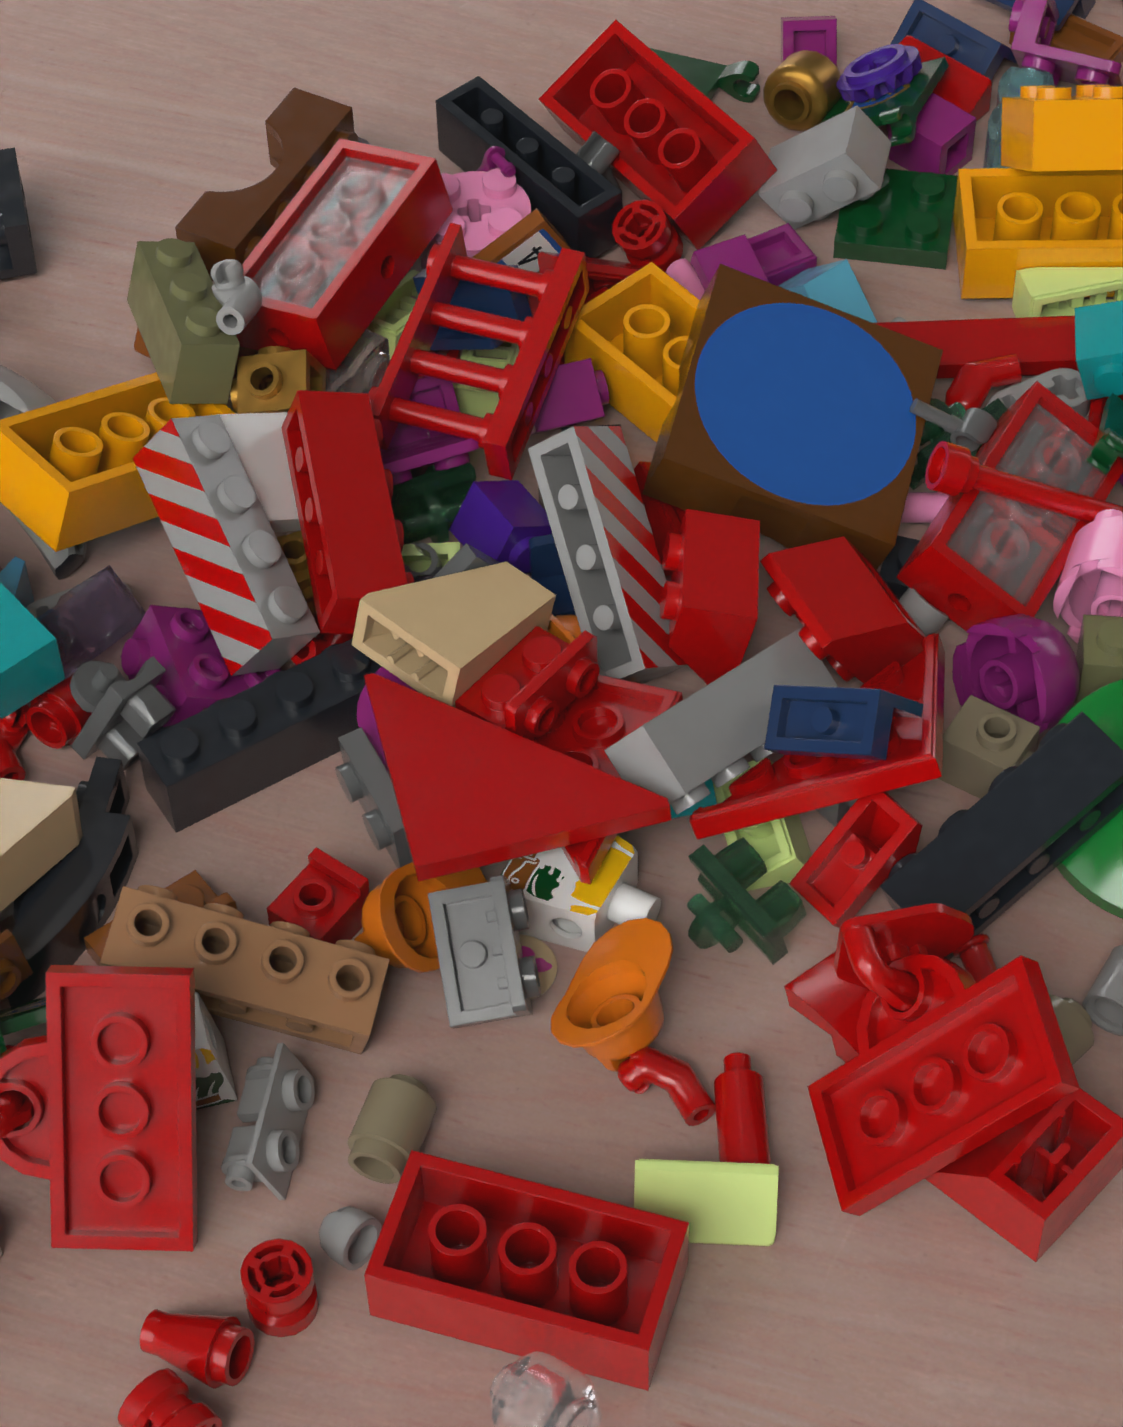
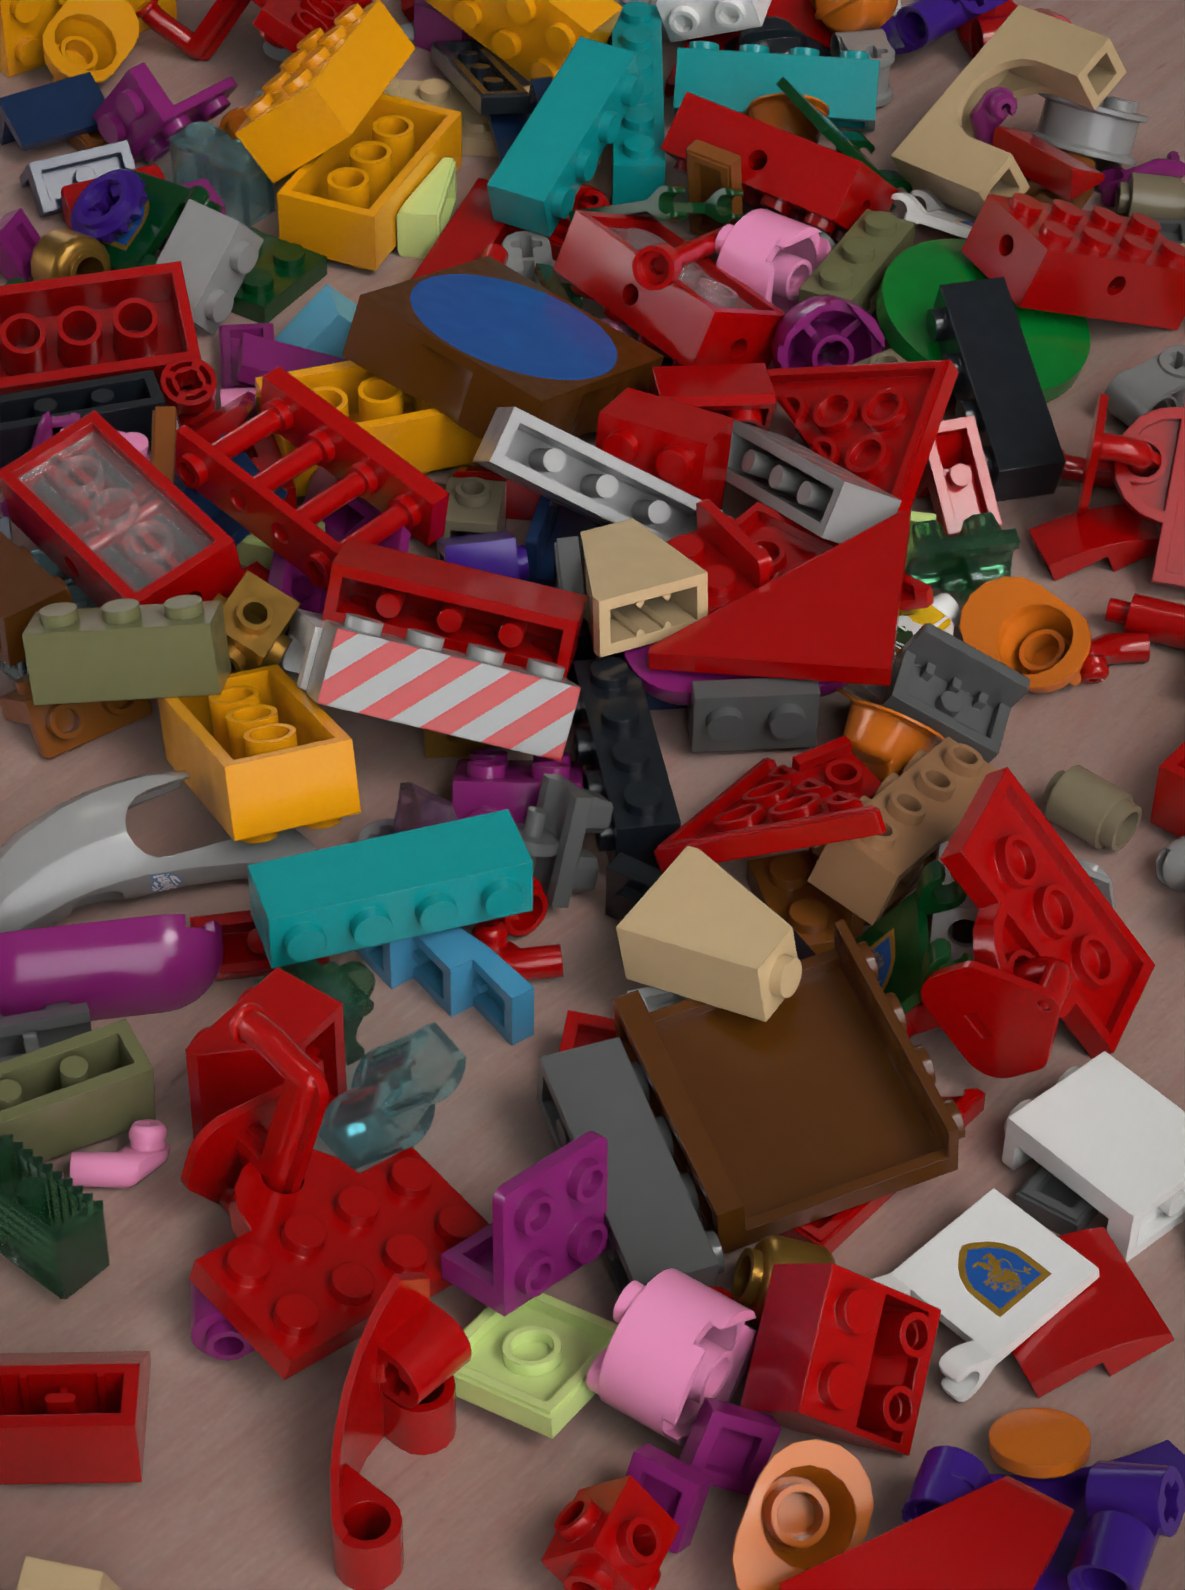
camera: 70 degrees left, 10 degrees down
light grey arm [210,259,262,335] -> none
dark grey hand [576,131,622,191] -> none
dark blue panel [764,685,924,760] -> none
dark grey hand [910,398,997,452] -> none
none -> red tile [654,757,887,872]

